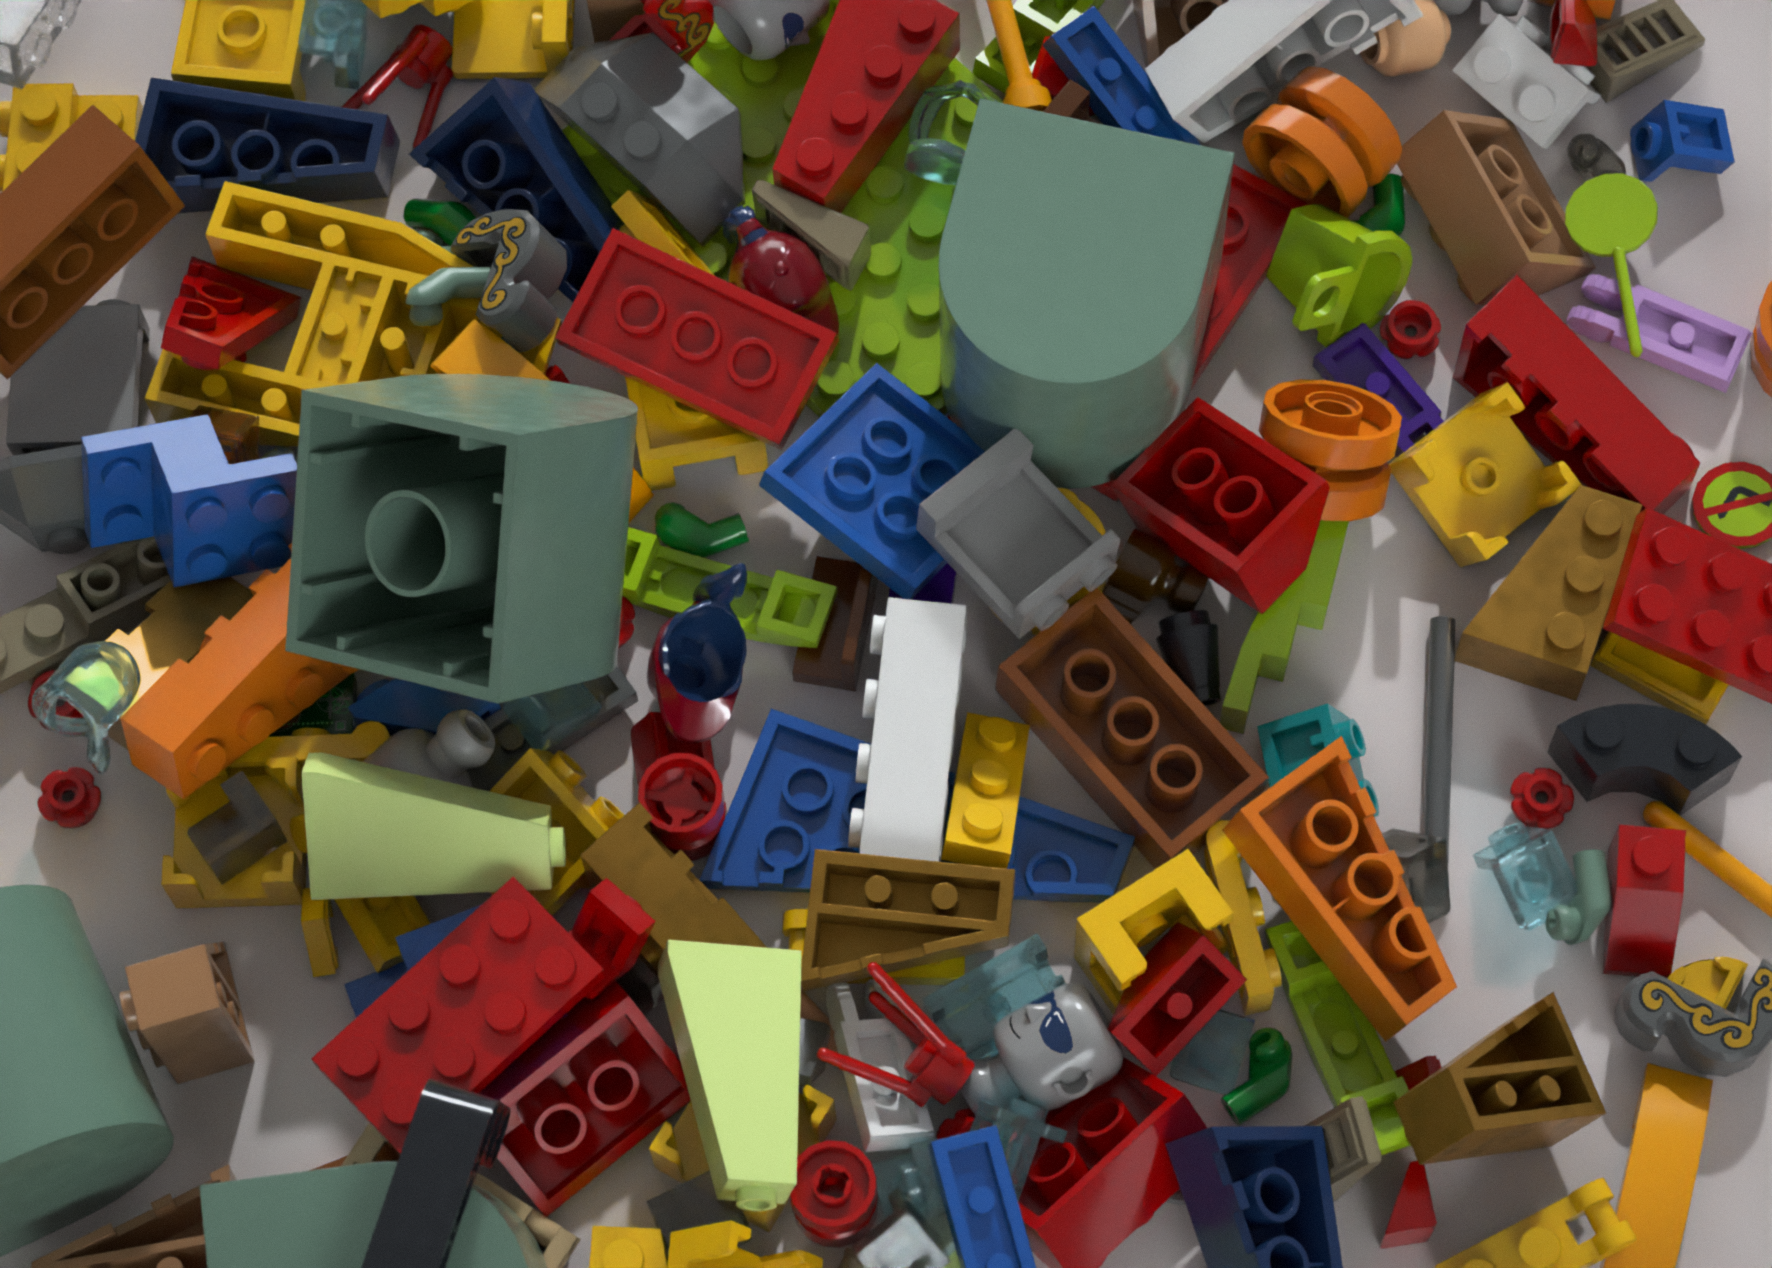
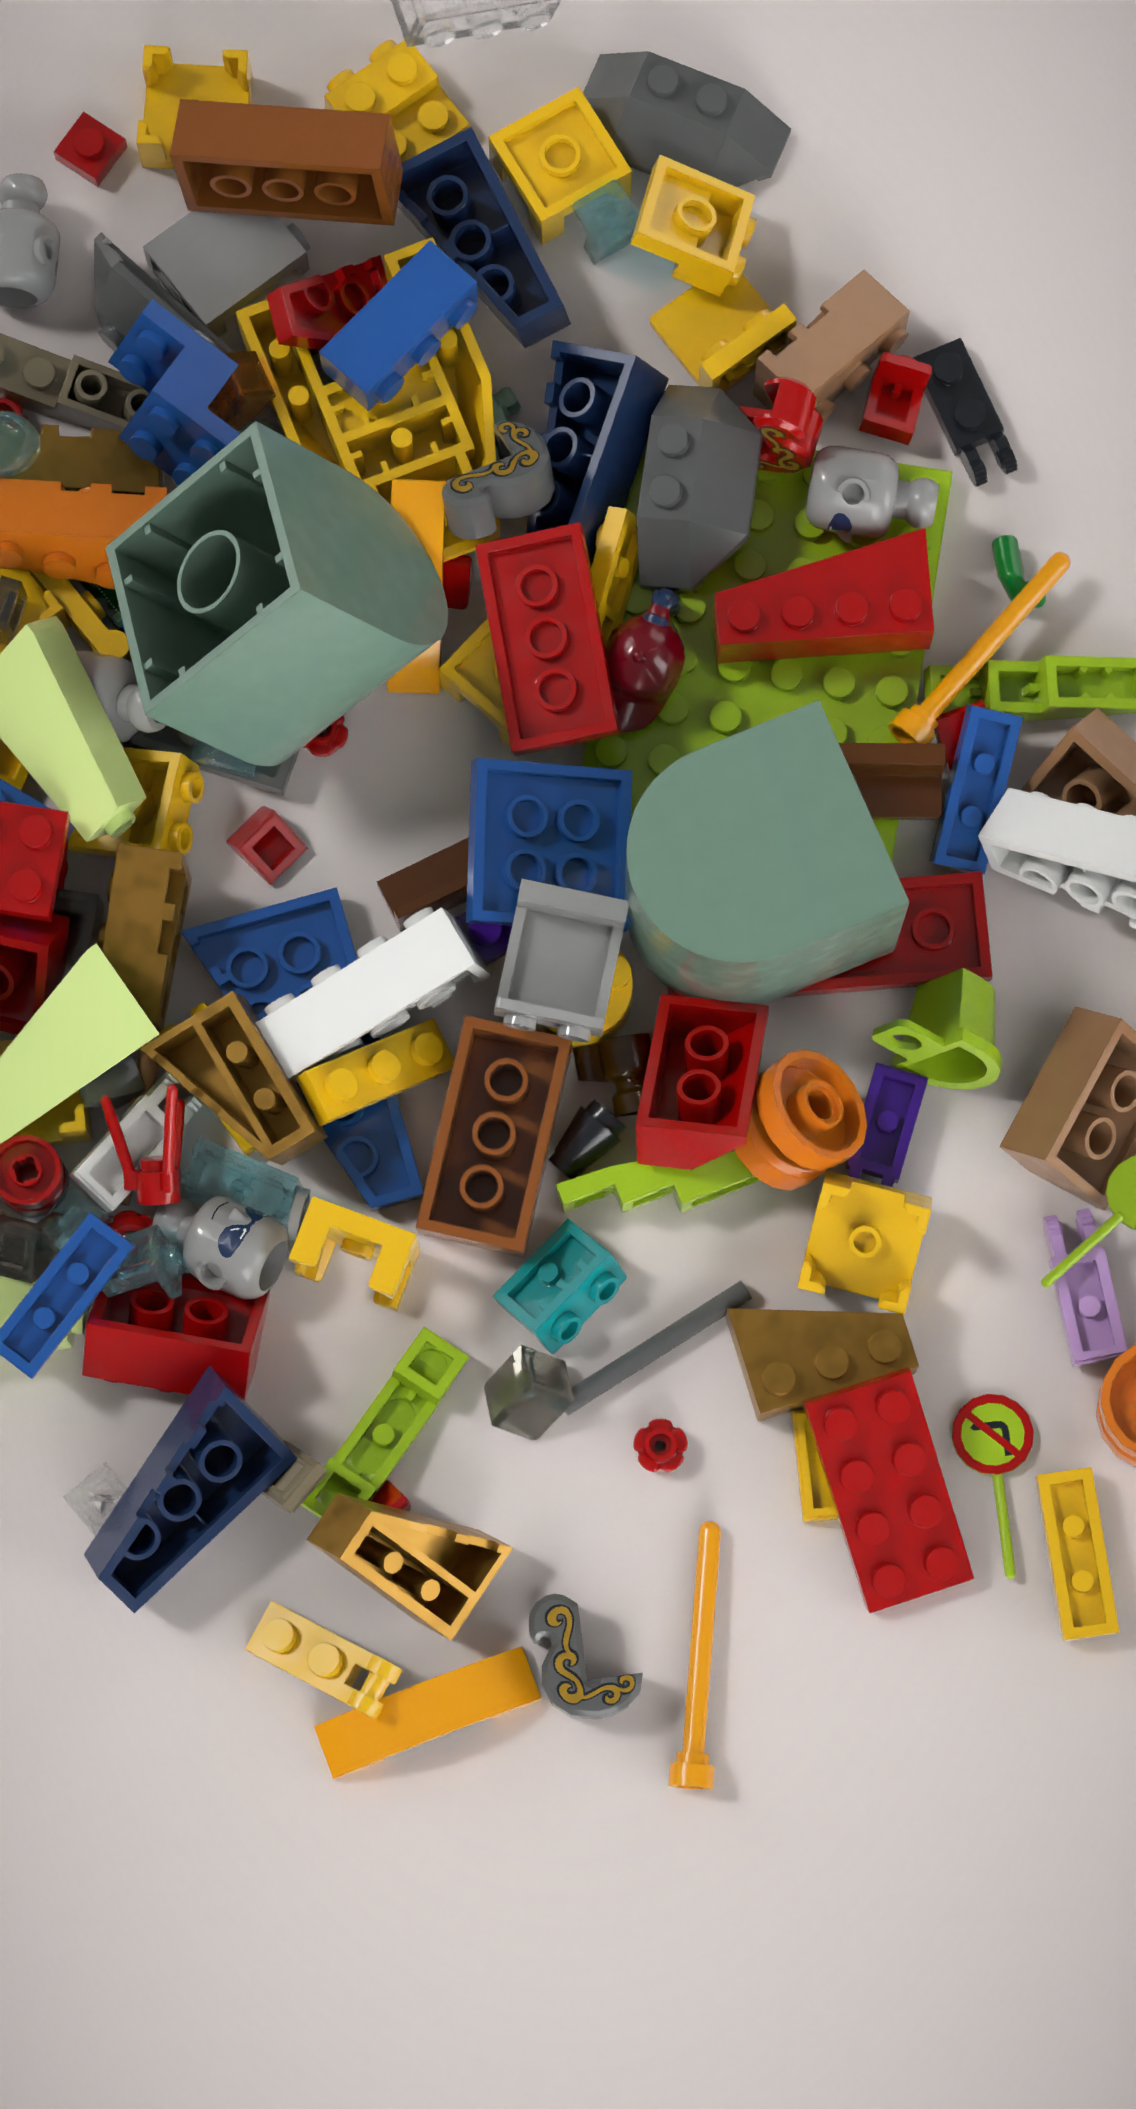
camera: 50 degrees right, 10 degrees up
red plant [342,24,453,149] -> none
green arm [403,198,476,246] -> none
sand green arm [405,267,491,326] -> none
red bracket [568,878,656,999] -> none
lime slope [623,527,838,648] -> none
red wheel [638,753,727,861] -> none
dark blue hair [646,563,748,744] -> none
green arm [654,502,749,558] -> none
dark tan slope [752,180,871,291] -> none
clear light blue piece [904,80,998,185] -> none
red slope [1107,922,1247,1077] -> none
clear light blue slope [1170,1009,1255,1095] -> none
yellow plate [1203,820,1282,1016] -> none
green arm [1221,1027,1293,1126] -> none
orange wedge [1222,736,1457,1042] -> none
orange wheel [1242,66,1402,218] -> none
green arm [1352,174,1406,236] -> none
red plate [1380,300,1441,359] -> none
red slope [1380,1161,1437,1249] -> none
red wedge [1452,275,1701,515] -> none
clear light blue bracket [1473,822,1577,931] -> none
sand green arm [1545,849,1612,945] -> none
black brick [1547,704,1743,816] -> none
red slope [1603,824,1686,978] -> none
yellow tile [1667,956,1748,1009] -> none
none -> light grey piece [286,1187,311,1242]
none -> blue brick [319,240,478,412]

